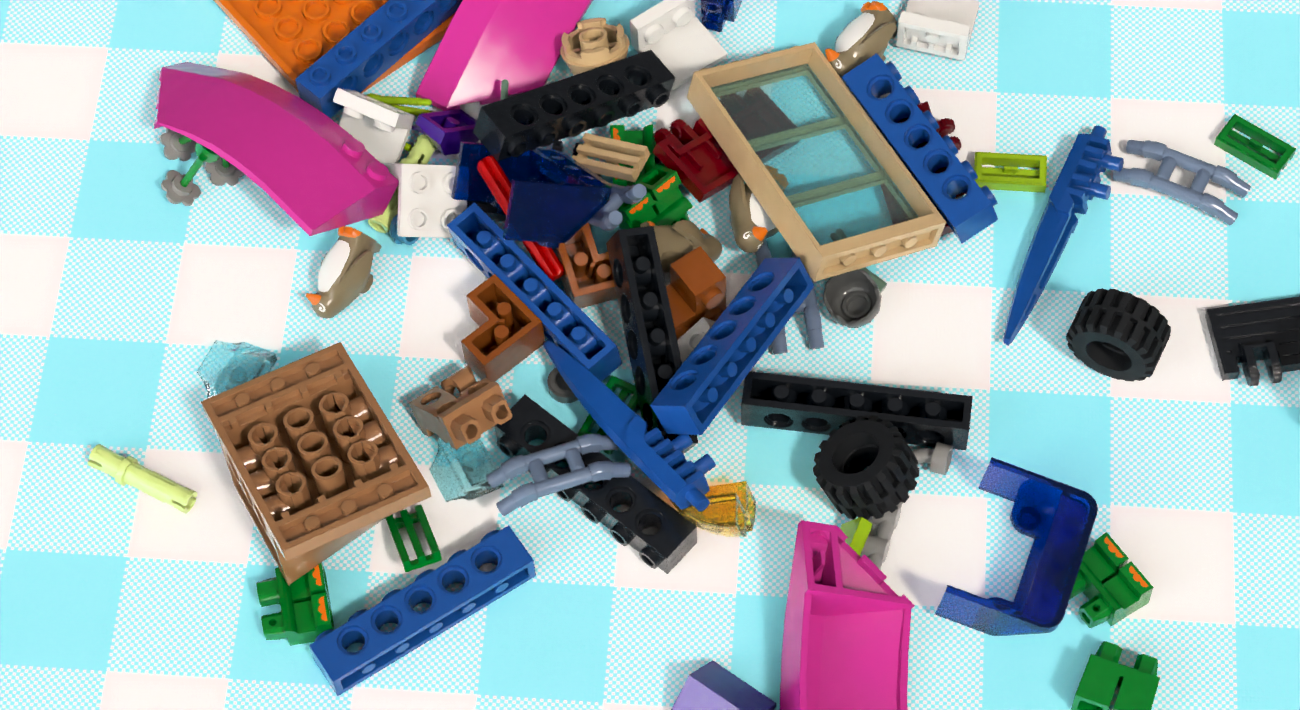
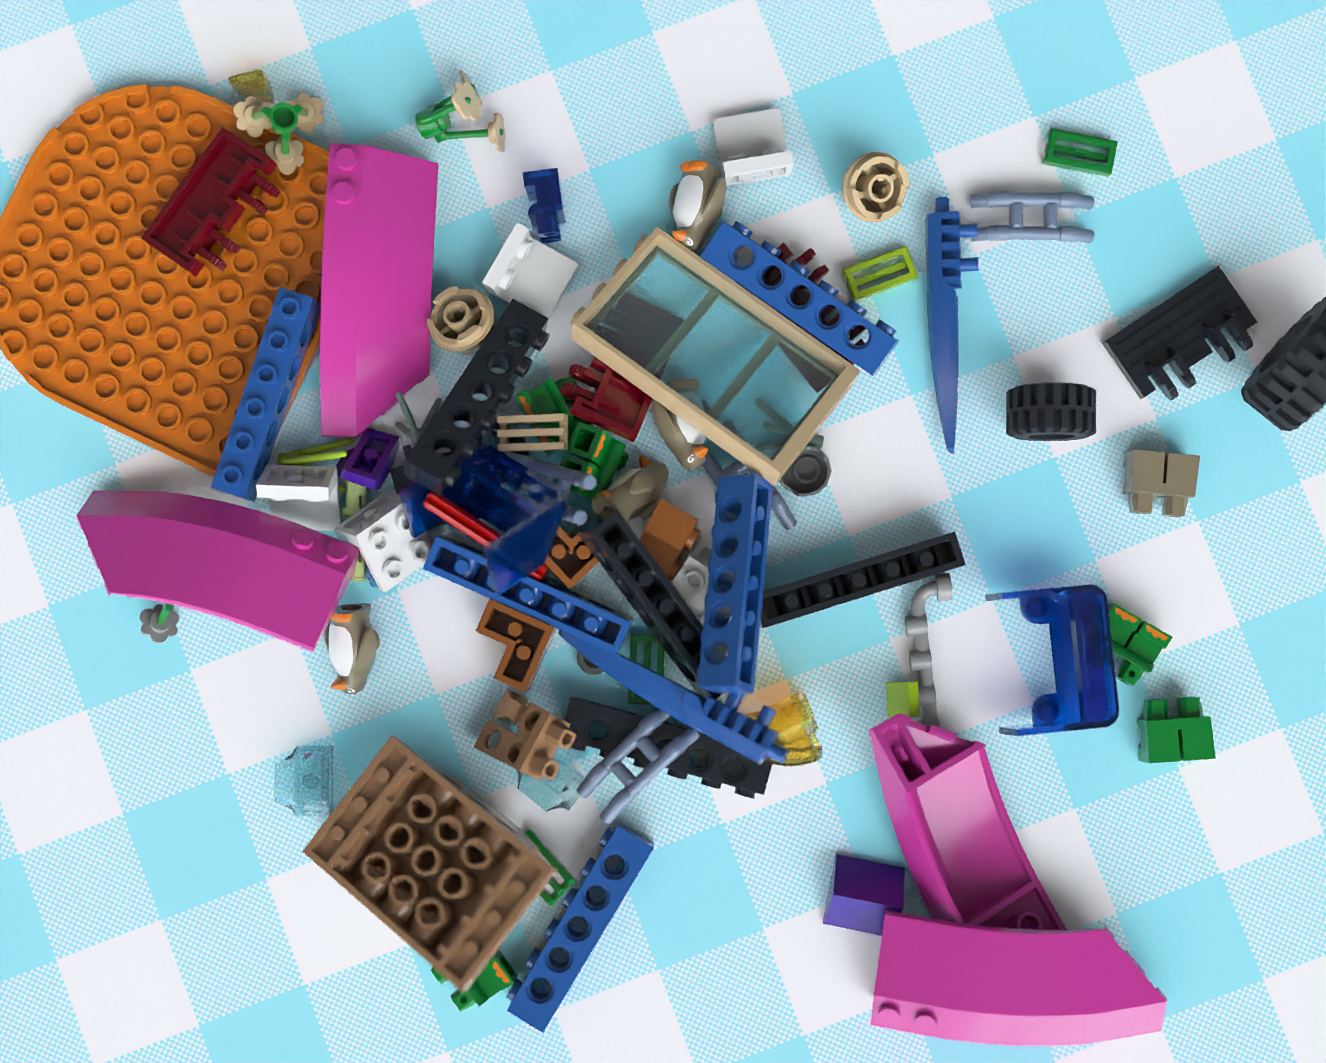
camera: 25 degrees left, 25 degrees up
yellowish green pin [88,444,197,514] -> none
black tyre [813,416,919,520] -> none
none -> tan cone [841,152,910,222]
none -> dark tan hips [1123,449,1200,518]

